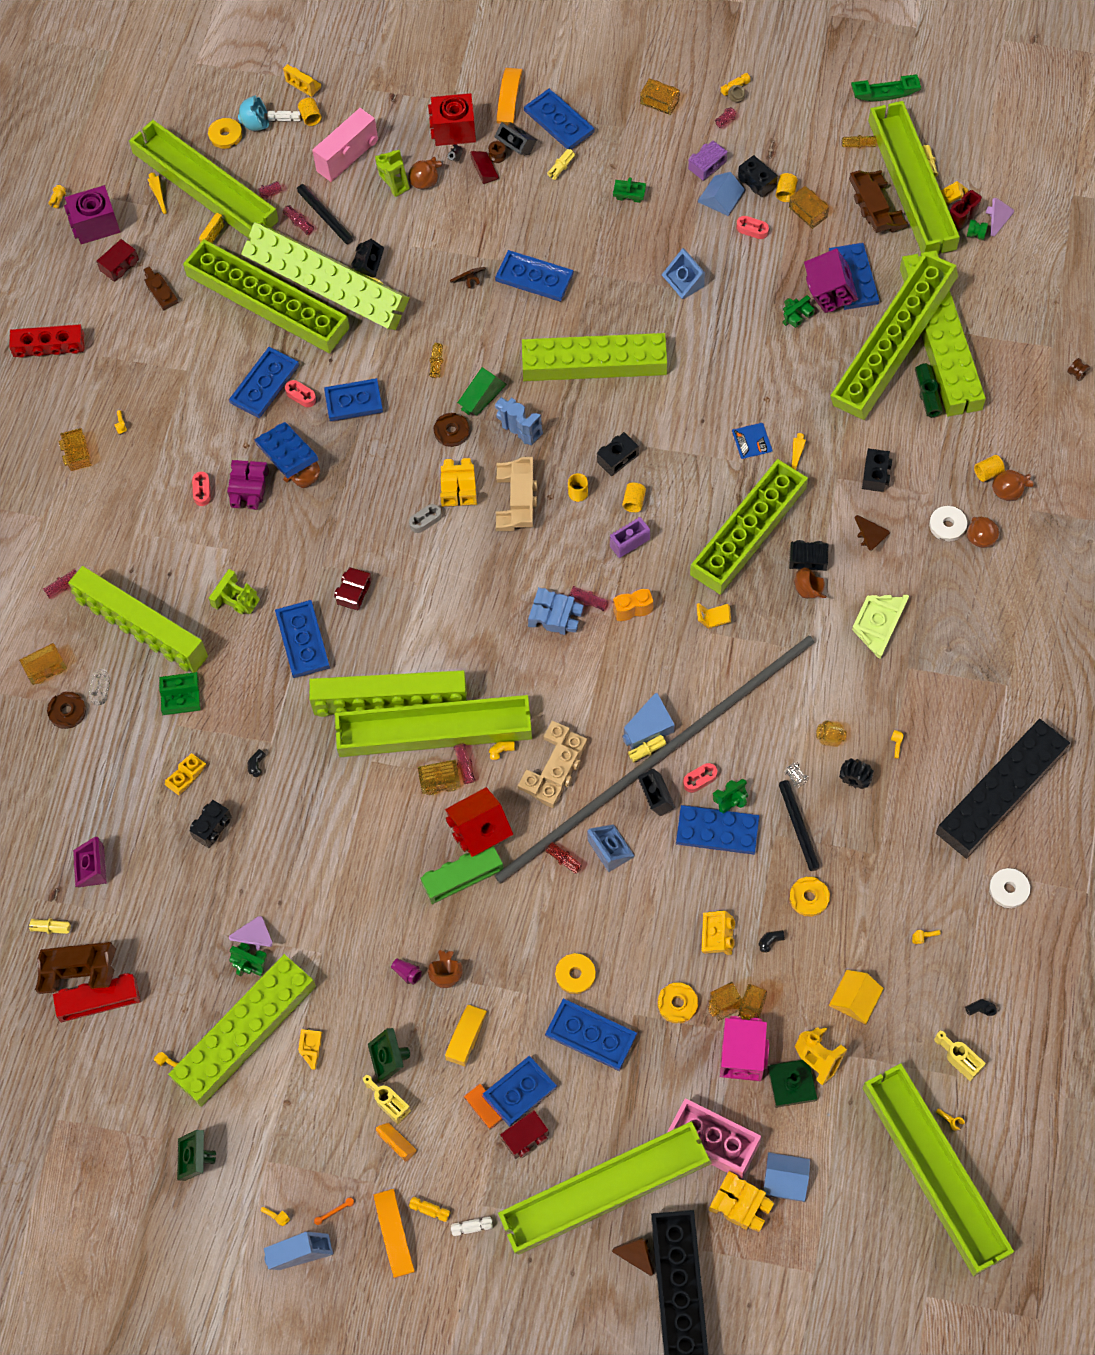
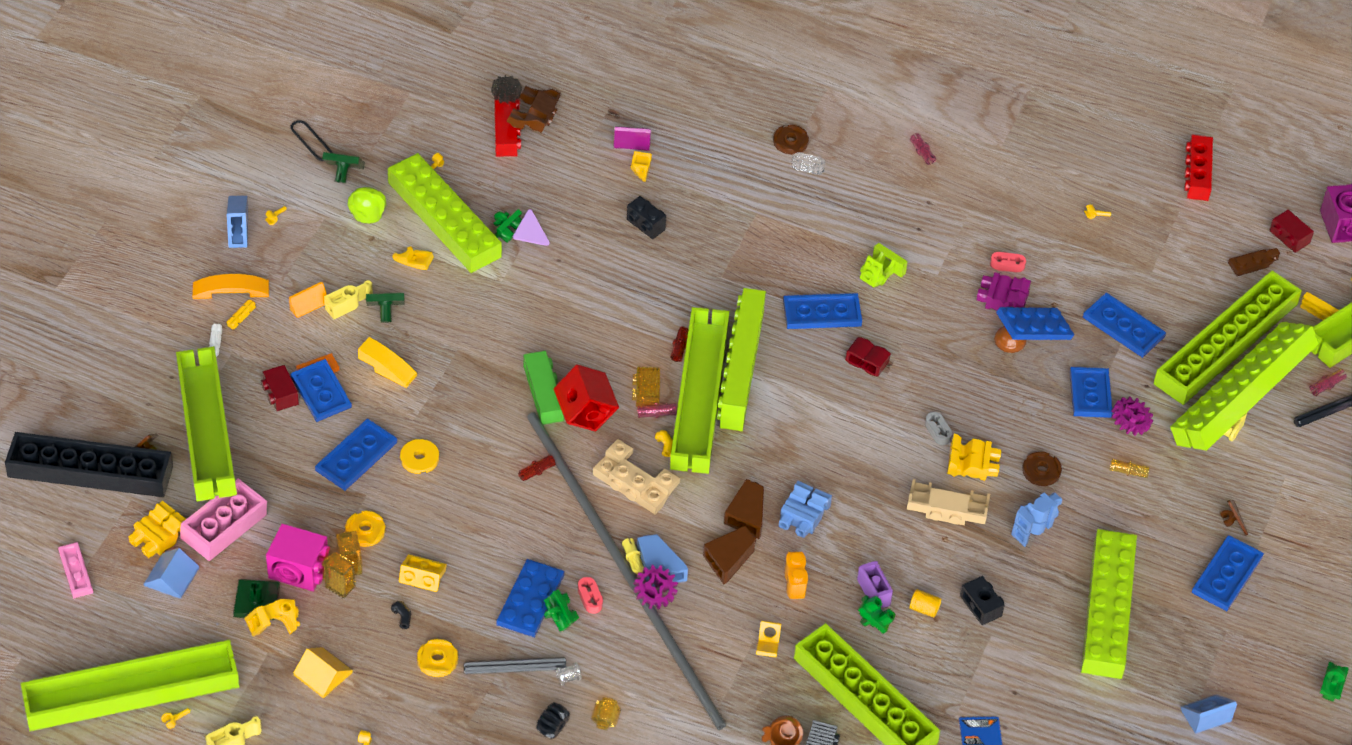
camera: 95 degrees right, 15 degrees down
clear yellow piece [19,643,67,685] -> none
light yellow axle [29,918,71,934] -> none
clear yellow brick [59,428,92,471] -> none
lime brick [68,566,208,673] -> none
green slope [159,672,201,716] -> none
yellow slope [165,753,206,796] -> none
black arm [247,749,266,777] -> none
coral beam [285,380,316,407] -> none
orange hinge [314,1198,354,1225] -> none
black brick [351,238,384,278] -> none
magenta cone [391,958,422,985] -> none
dark orange hat [428,950,463,988] -> none
green slope [457,367,507,416] -> none
yellow piece [568,473,588,502] -> none
clear pink pin [569,586,608,612] -> none
medium blue slope [587,824,634,872] -> none
black brick [637,769,675,816] -> none
none -> bright pink tile [58,542,93,598]
none -> black piece [290,120,332,161]
none -> helmet [347,187,386,224]
none -> clear smoke gear [491,75,522,105]
none -> yellow slope [631,151,652,182]
none -> magenta gear [633,565,678,610]
none -> clear red axle [670,326,689,362]
none -> reddish brown slope [703,526,756,585]
none -> reddish brown slope [724,479,764,539]
none -> green hips [858,595,895,634]
none -> magenta gear [1111,396,1154,436]

